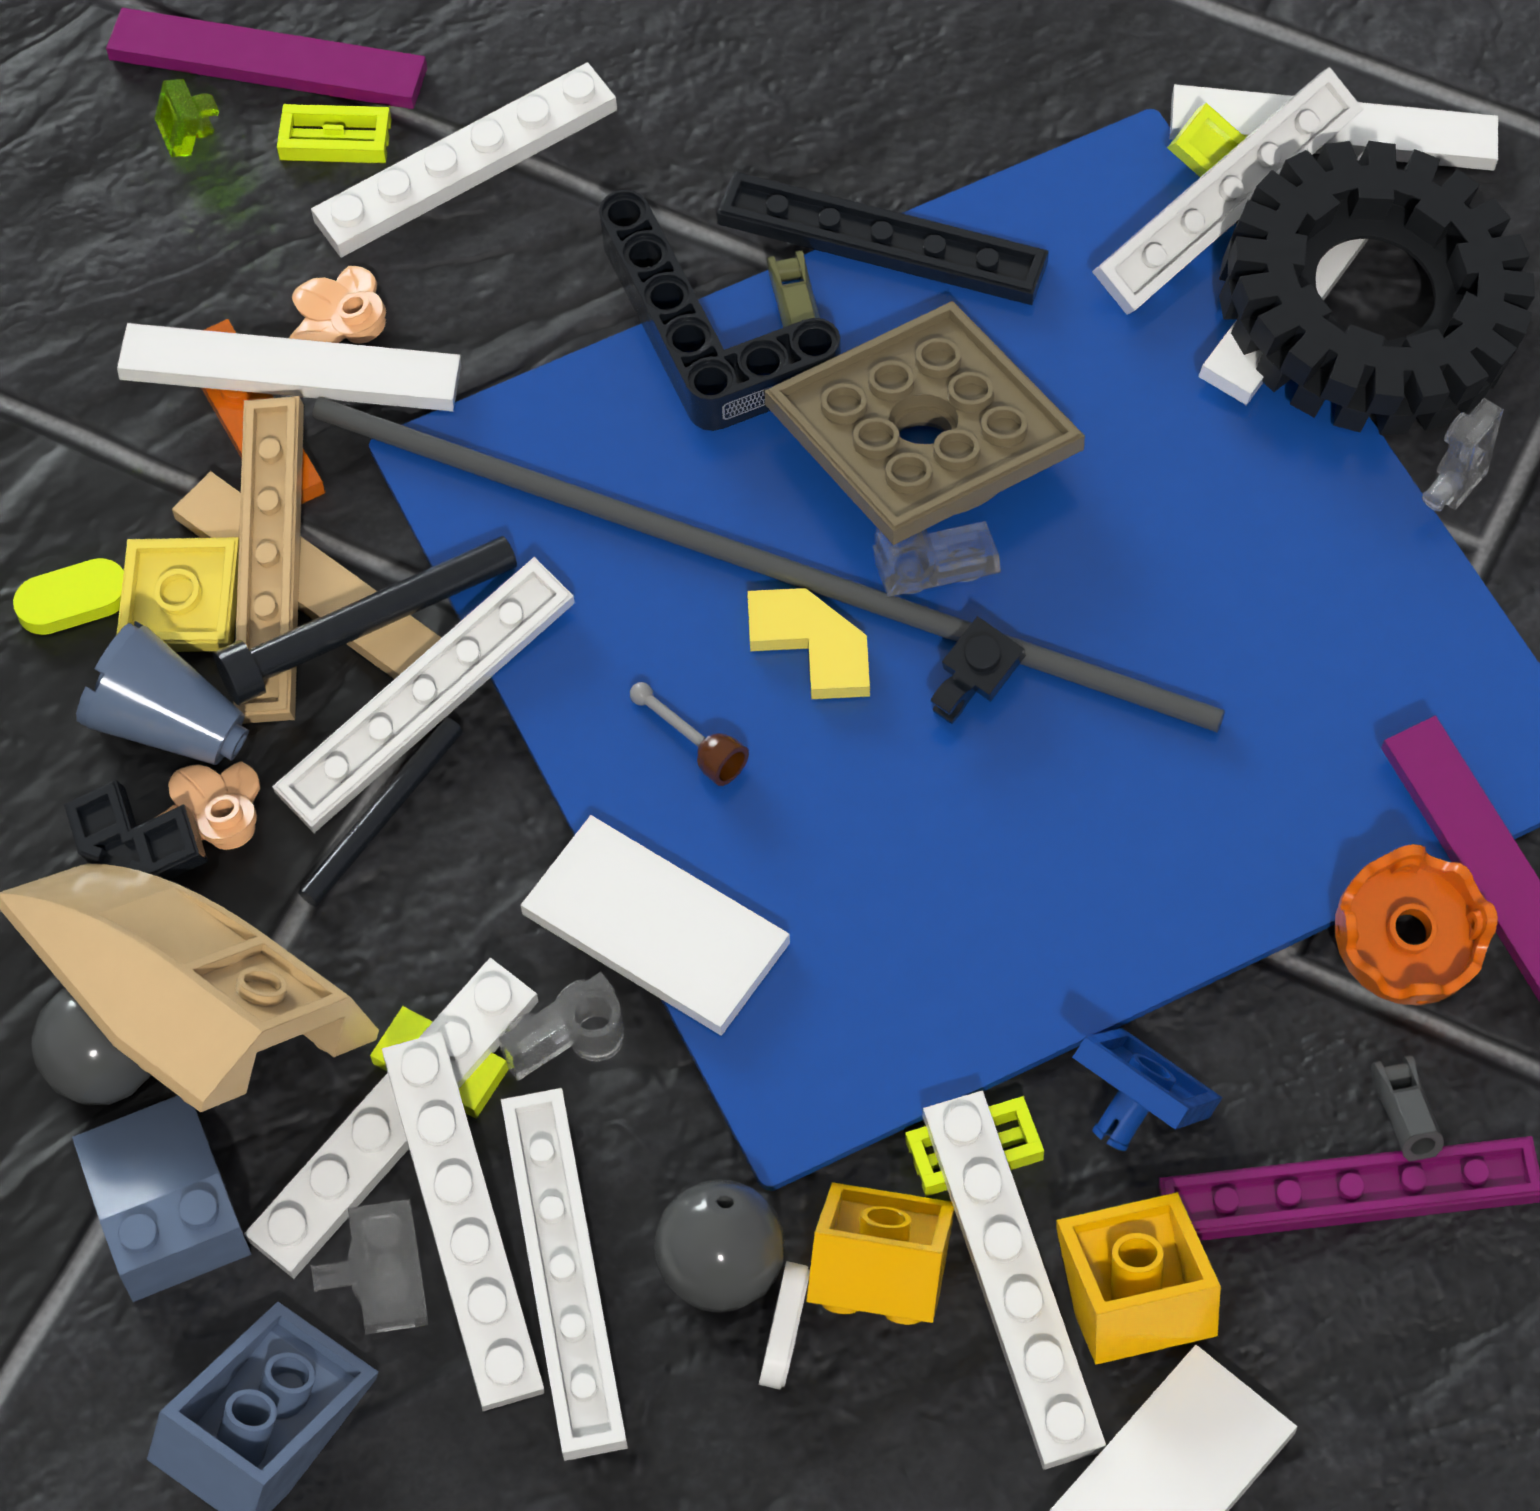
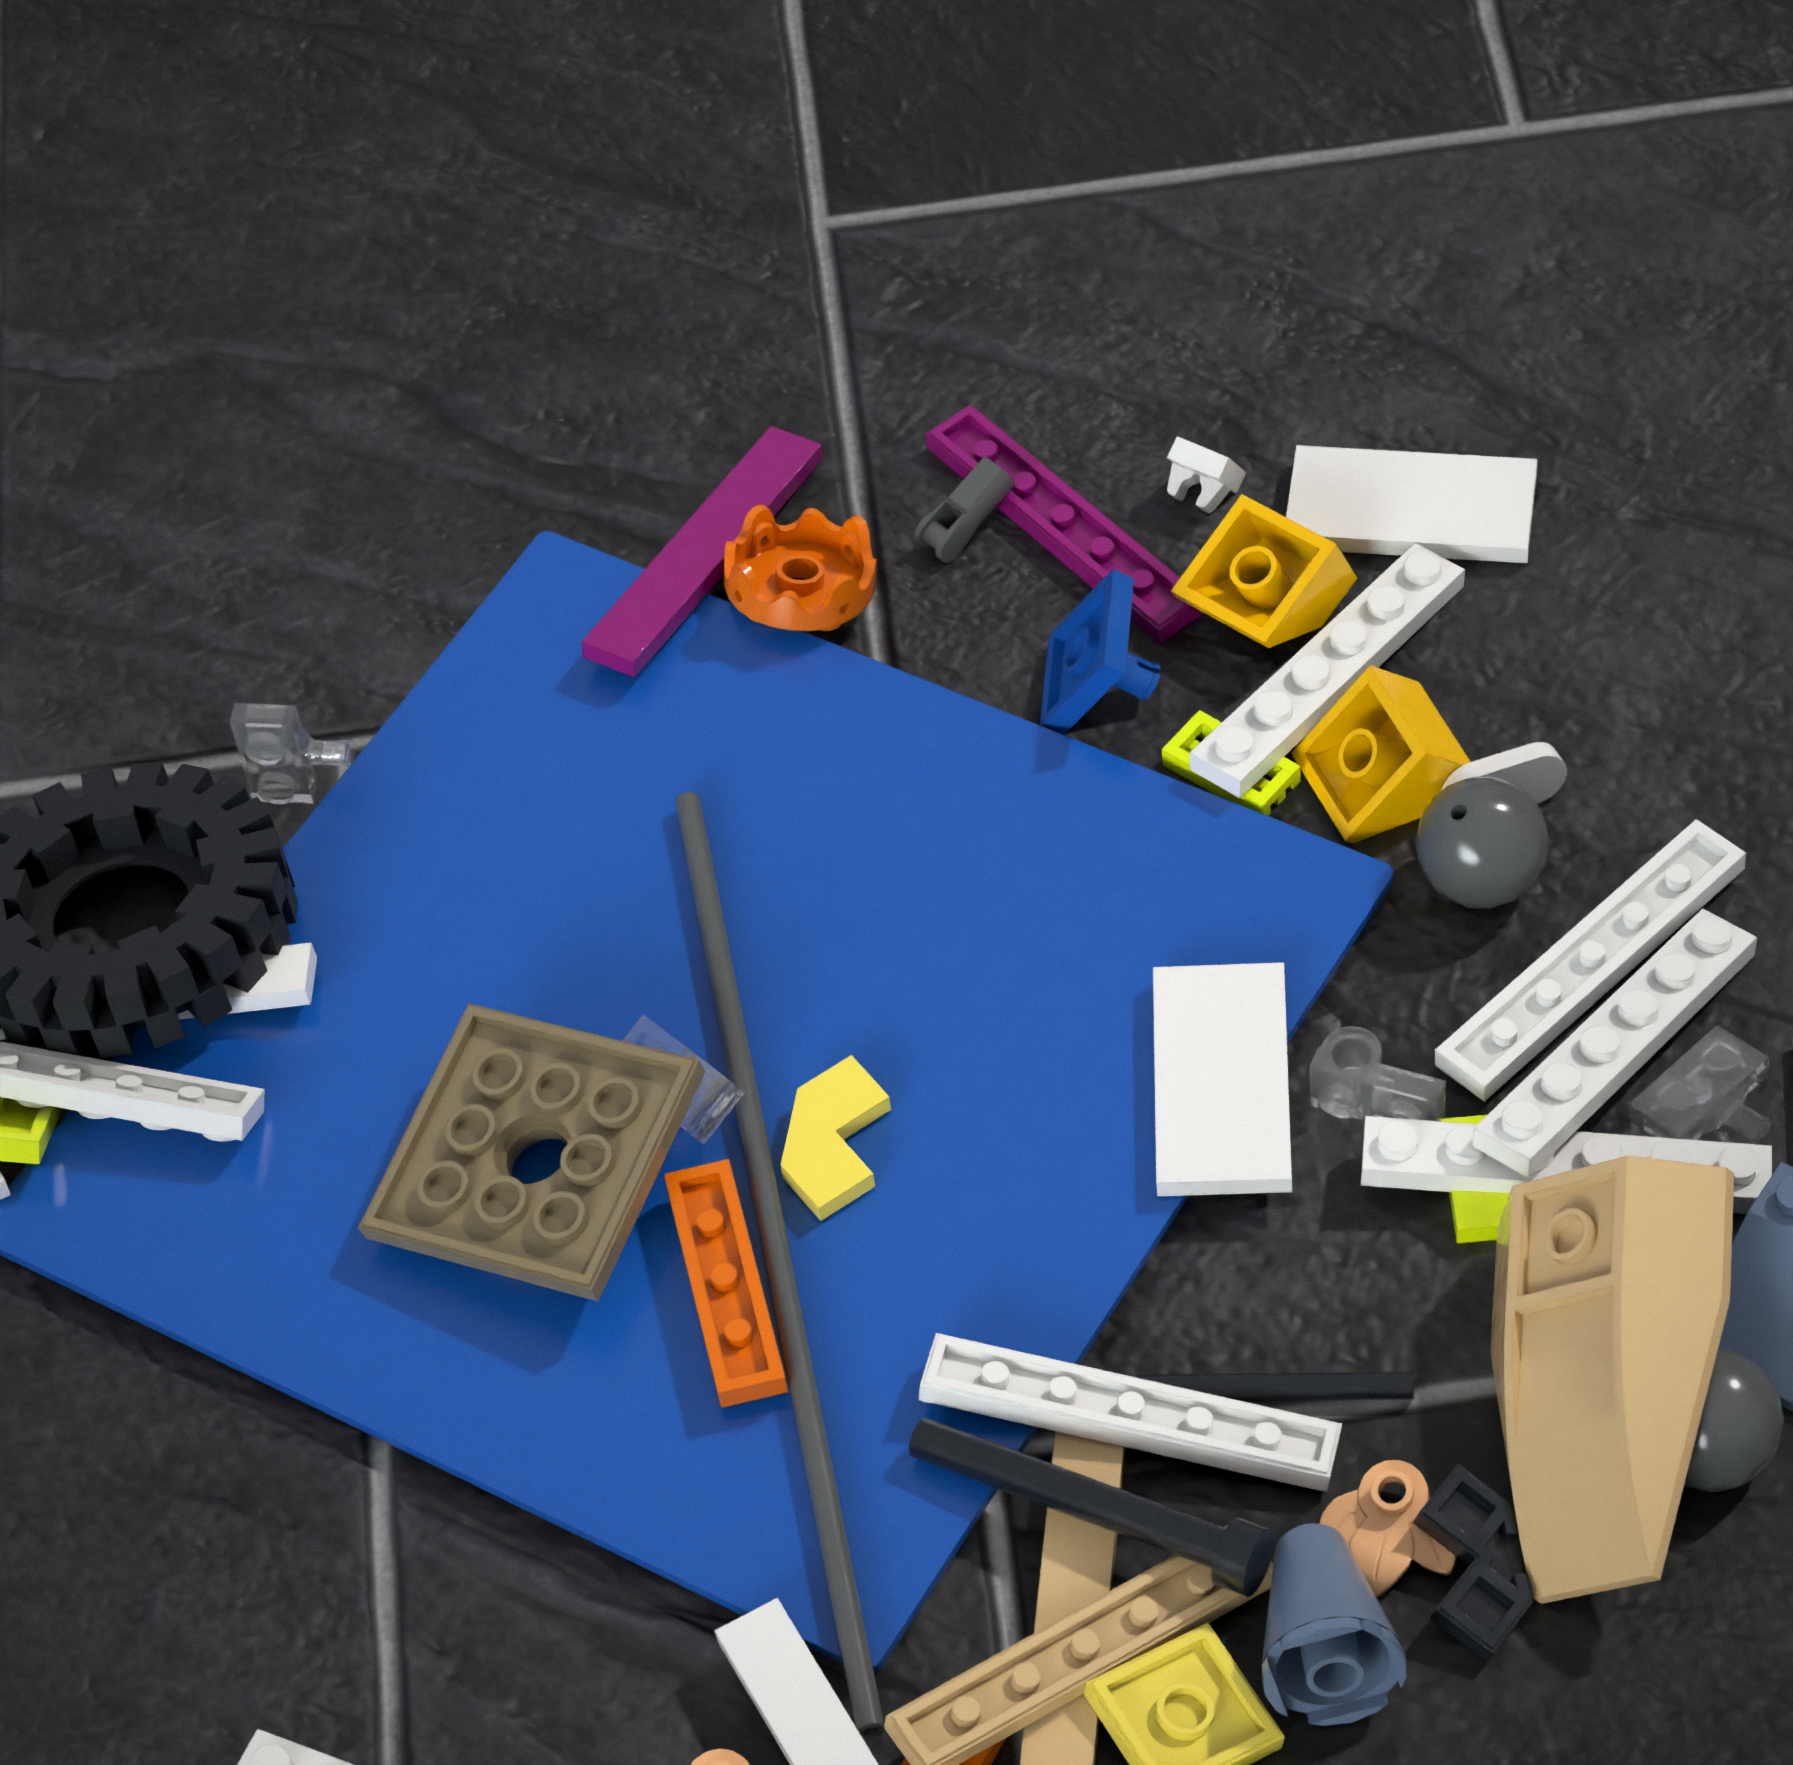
camera: 120 degrees left, 10 degrees down
black beam [599,190,841,431] -> none
reddish brown hinge [630,682,749,786] -> none
black tile [717,171,1049,305] -> none
olive bar [767,251,820,328] -> none
black plate [930,616,1026,724] -> none
none -> orange plate [664,1159,788,1408]
none -> white tile [1167,436,1246,513]

